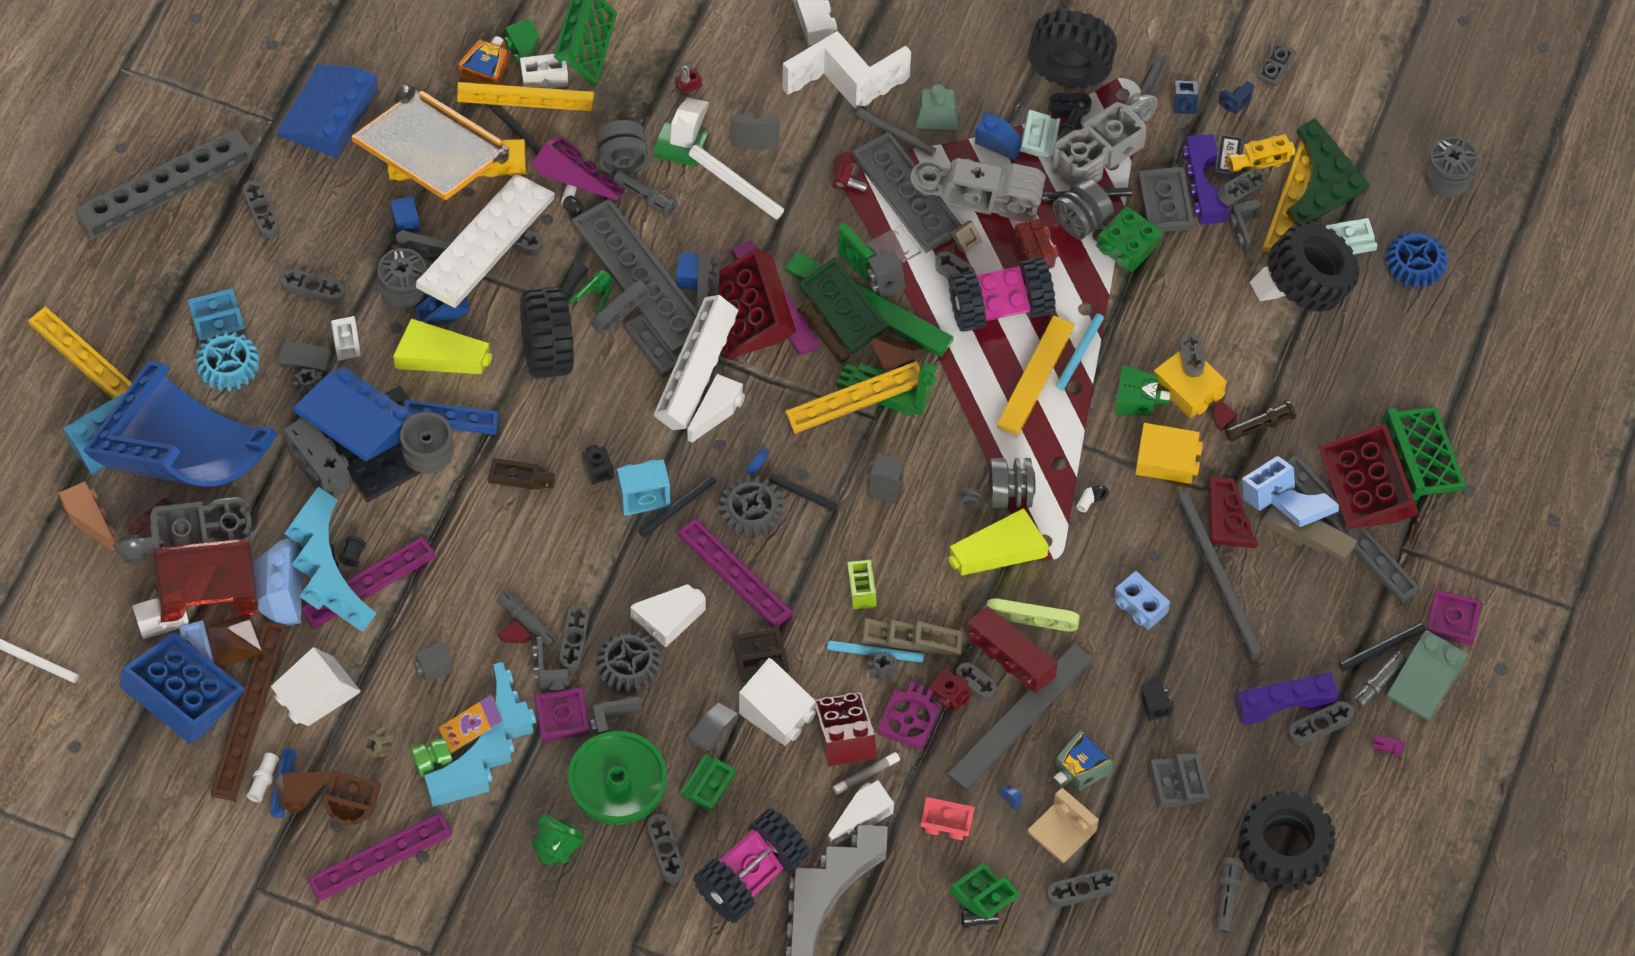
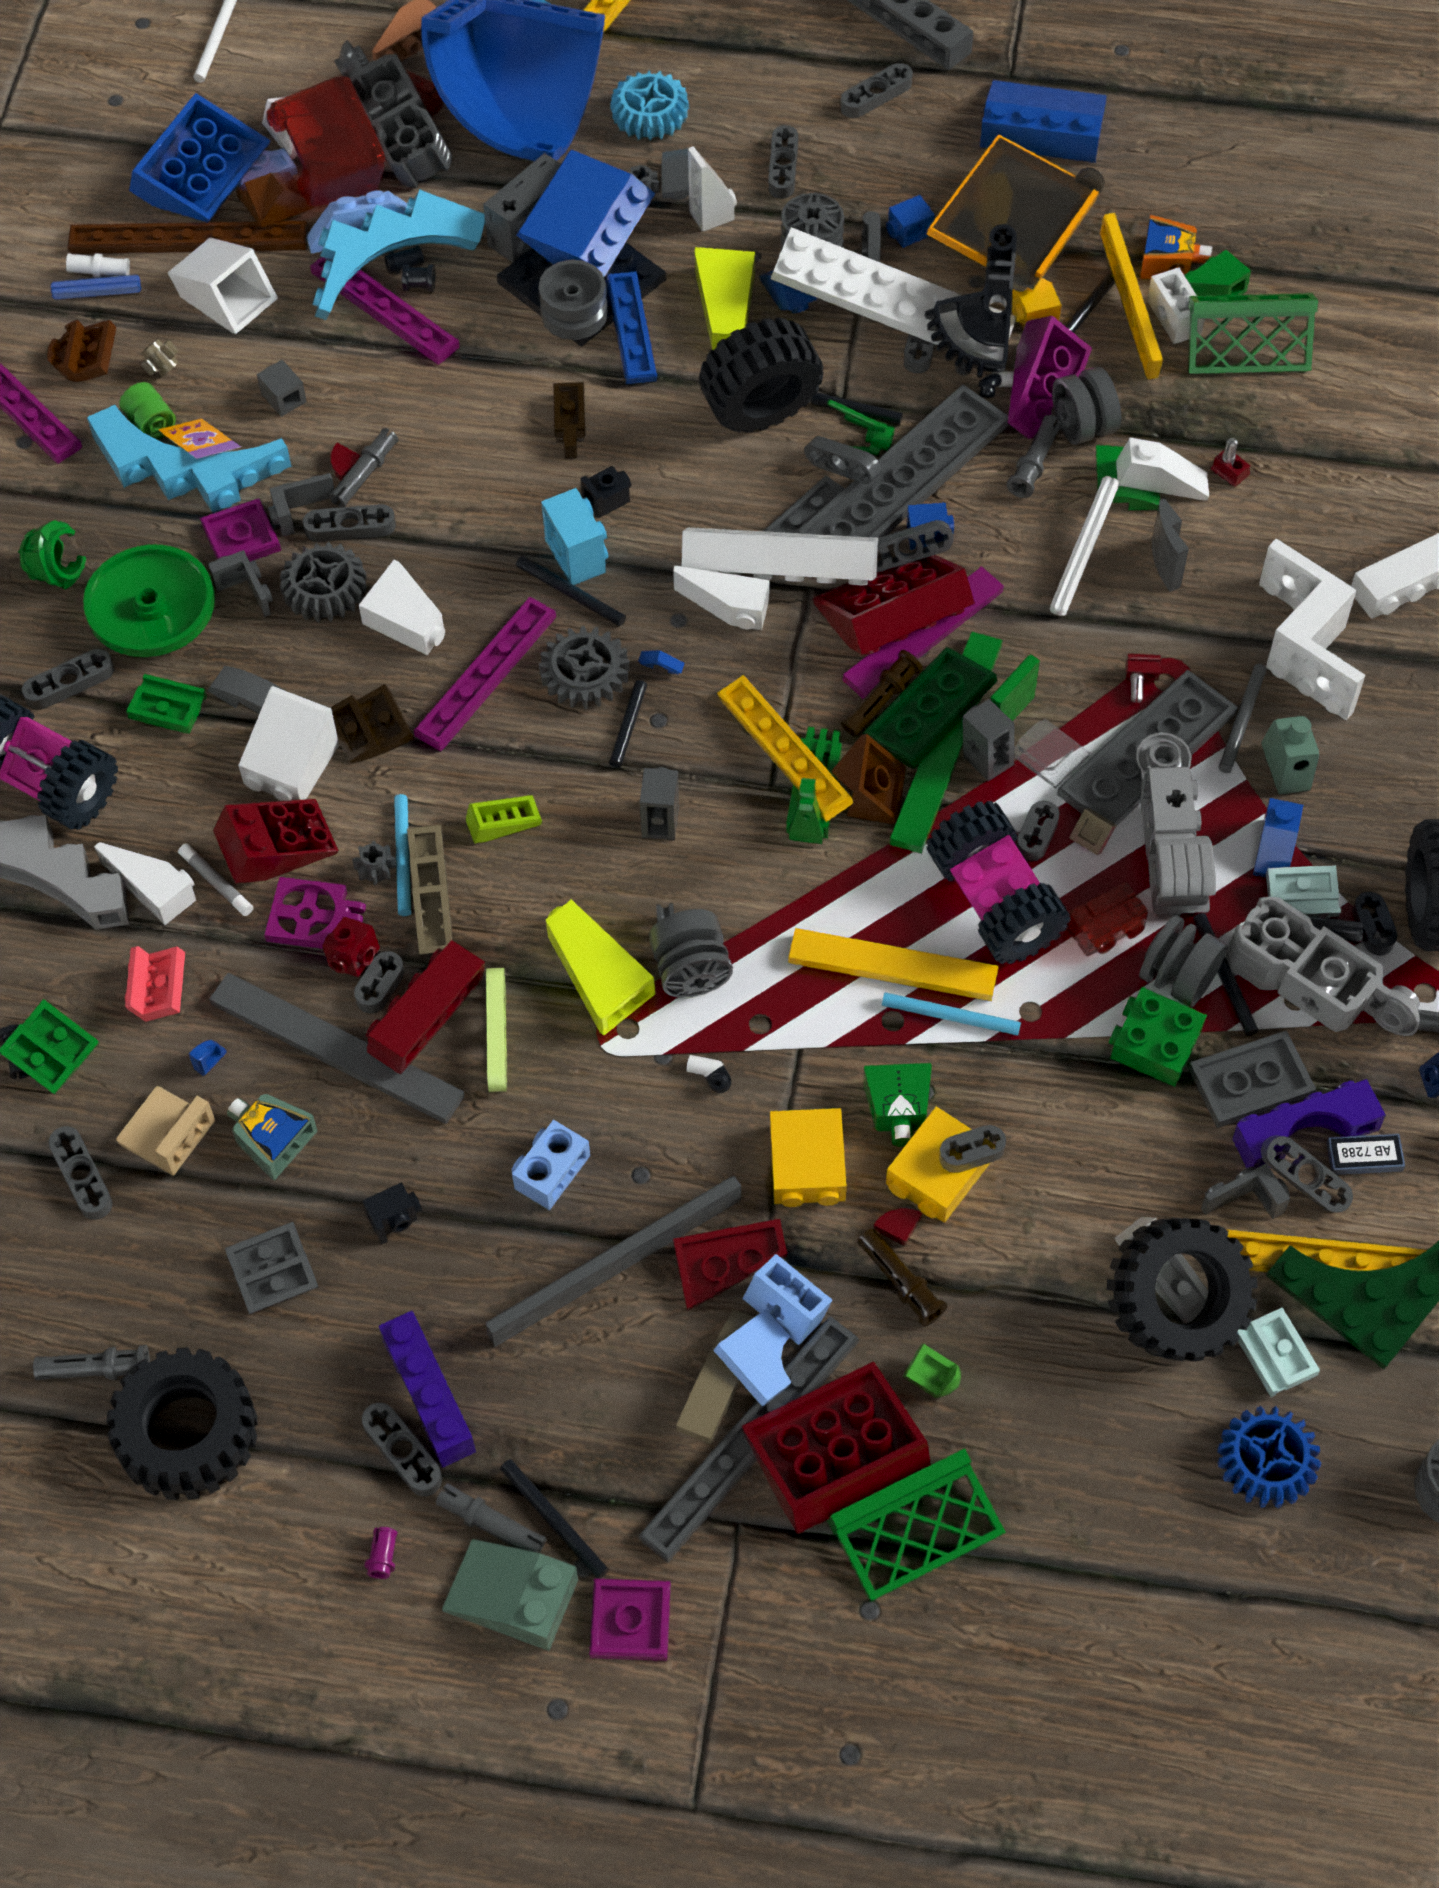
camera: 80 degrees right, 0 degrees up
dark azure slope [188,288,245,342] -> none
reddish brown slope [276,772,331,813] -> none
yellow brick [1226,134,1295,173] -> none
none -> bright green plate [902,1344,961,1398]
none -> black arm [925,224,1017,378]

